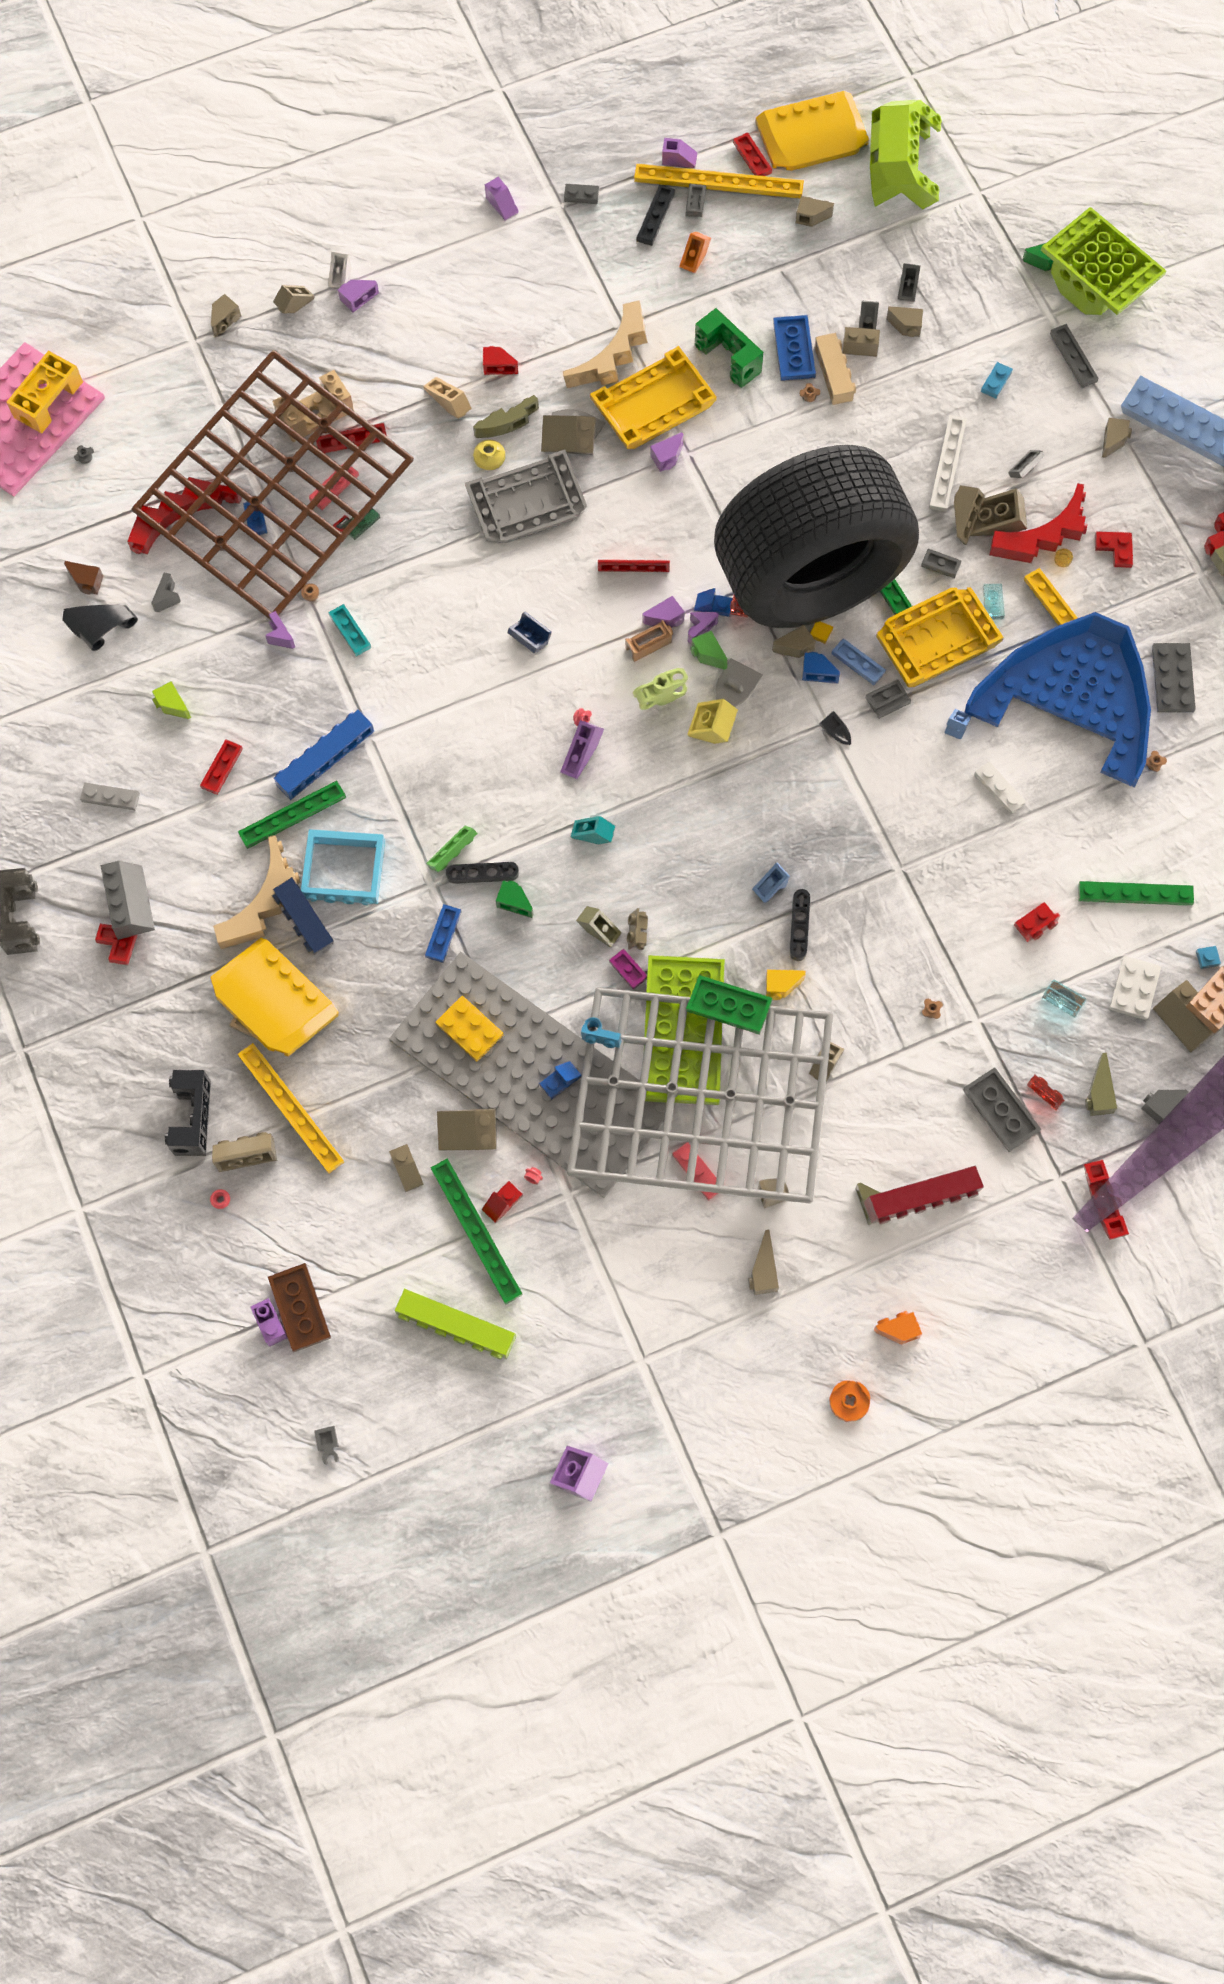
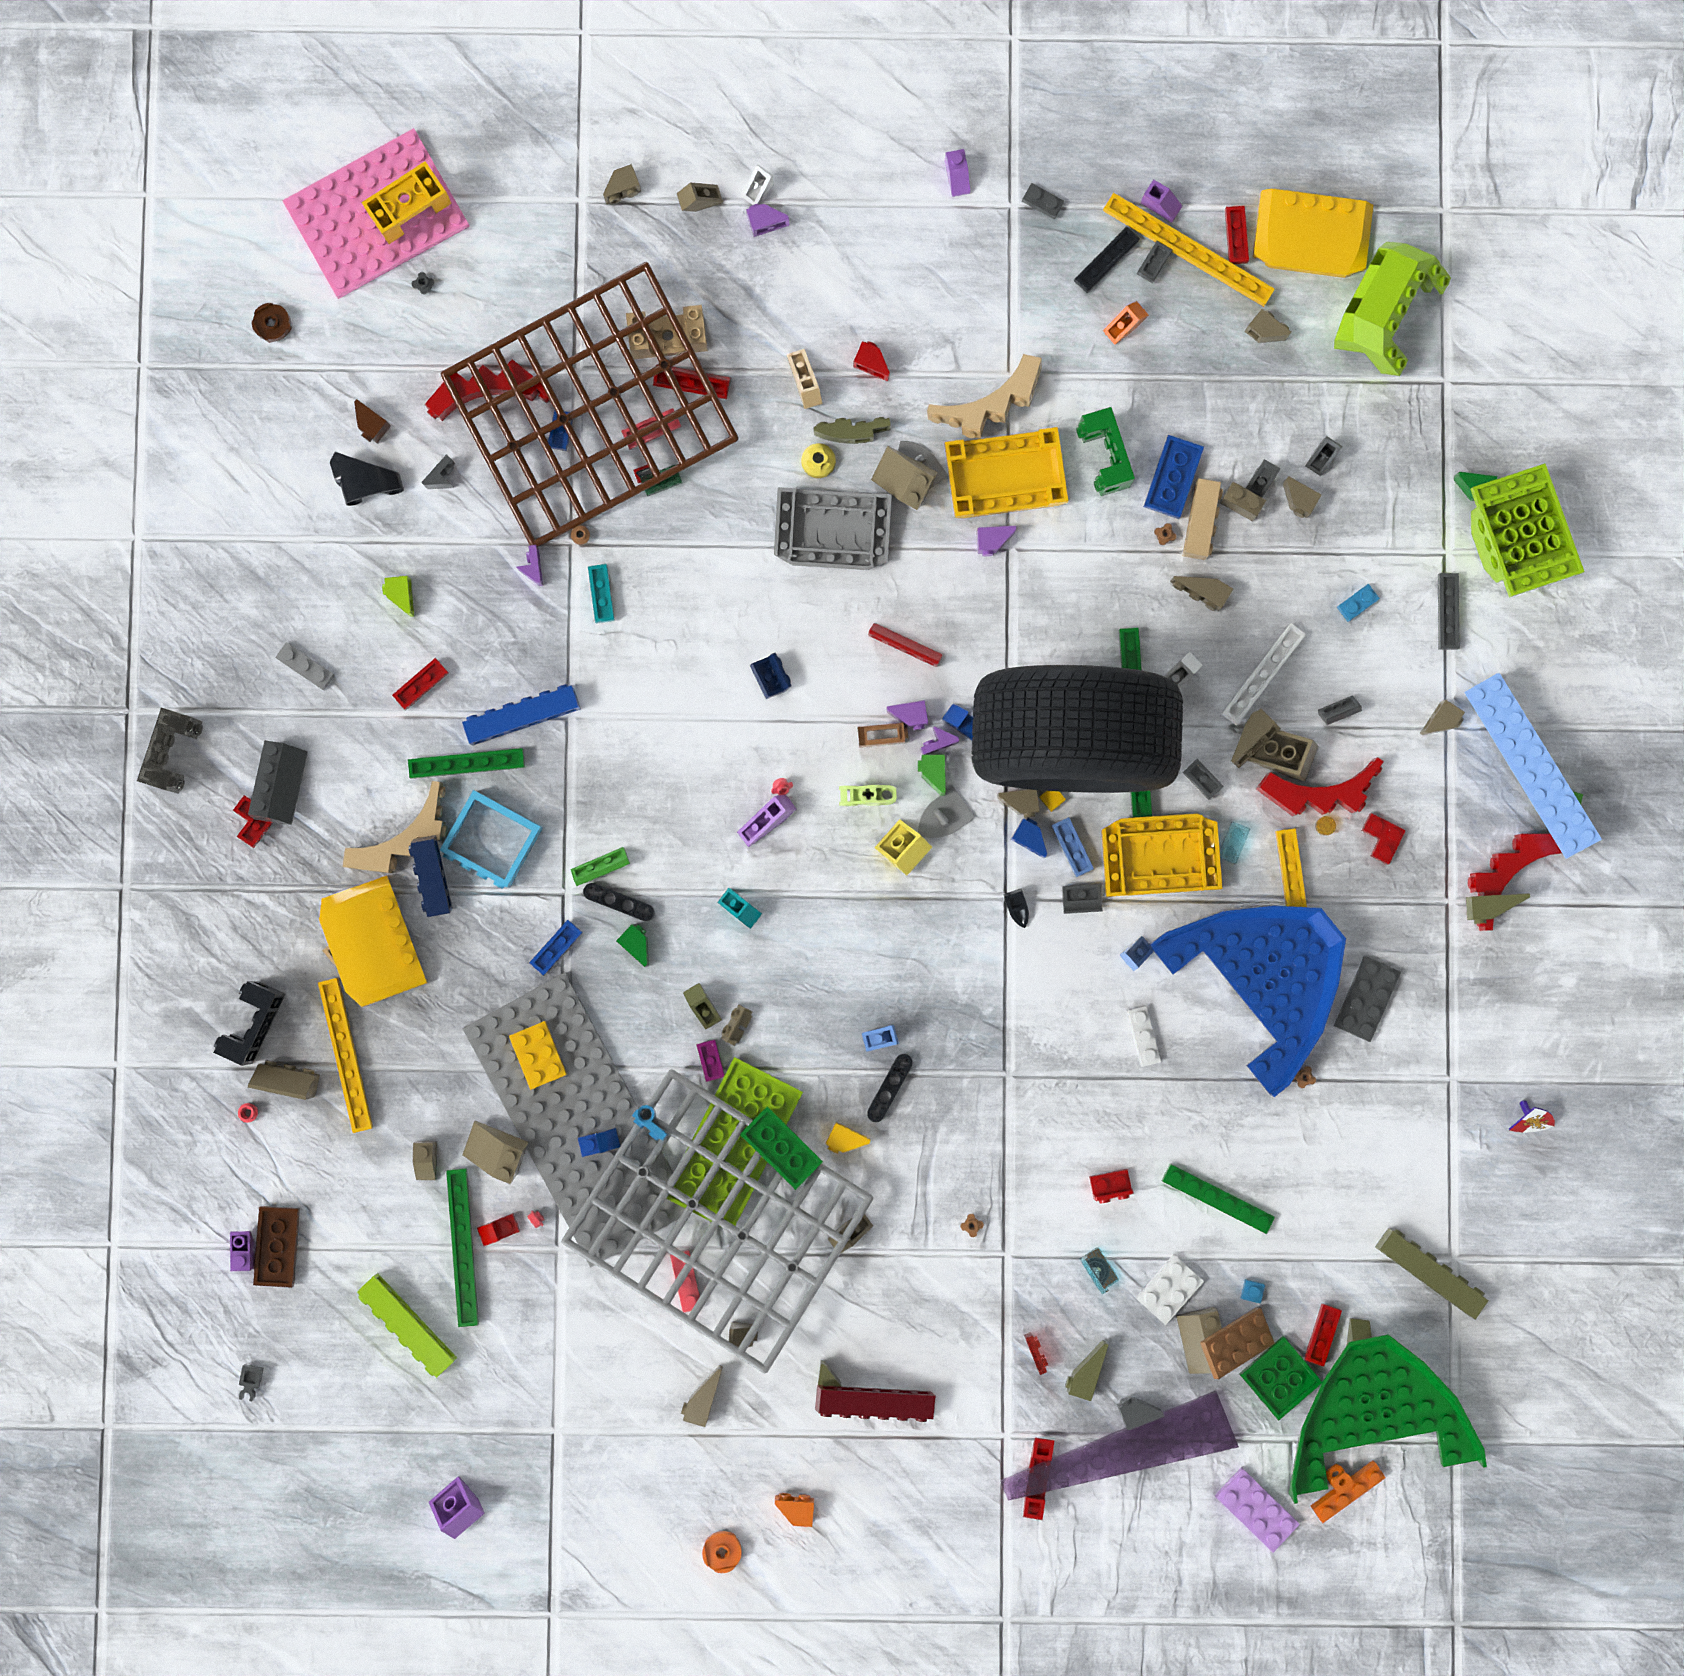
camera: 20 degrees right, 15 degrees up
dark grey plate [963,1067,1042,1152] -> none
none -> dark tan slope [1170,576,1233,611]

